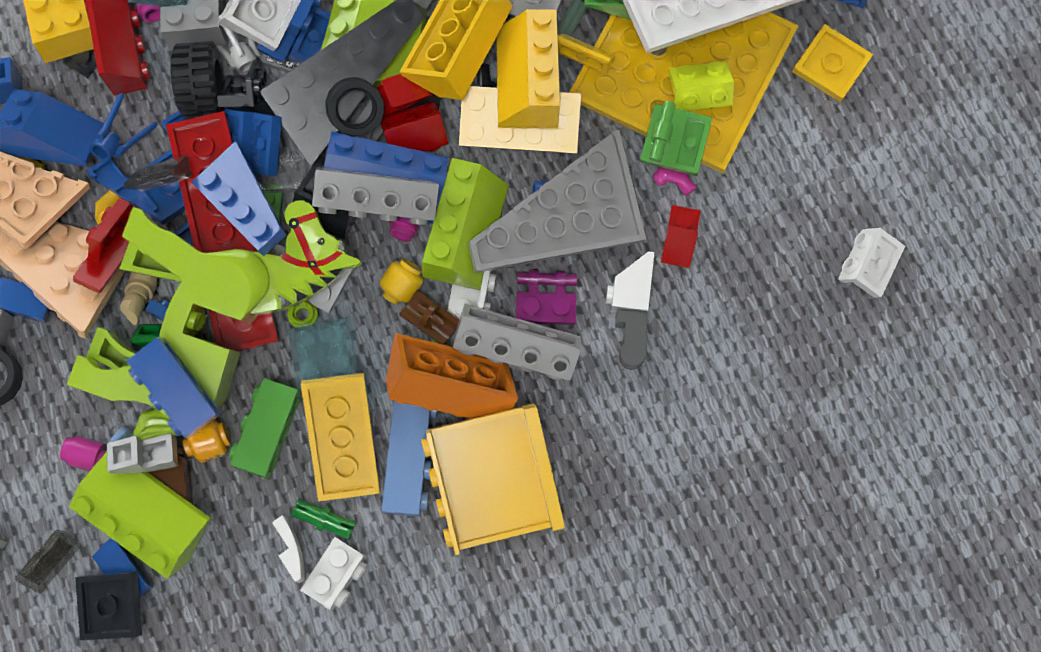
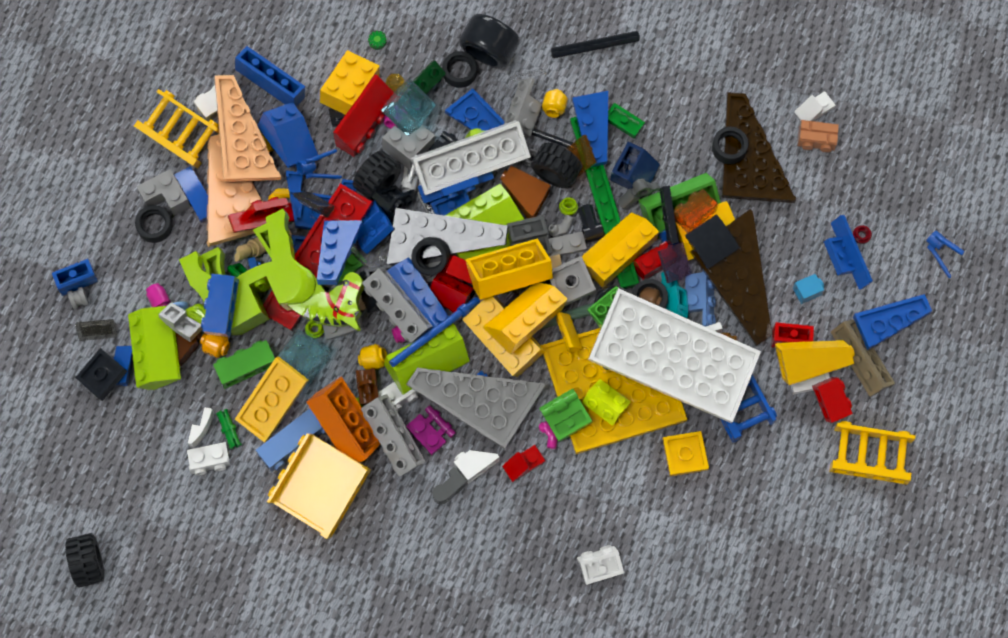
camera: 45 degrees right, 5 degrees down
none -> blue bar [389,297,480,367]

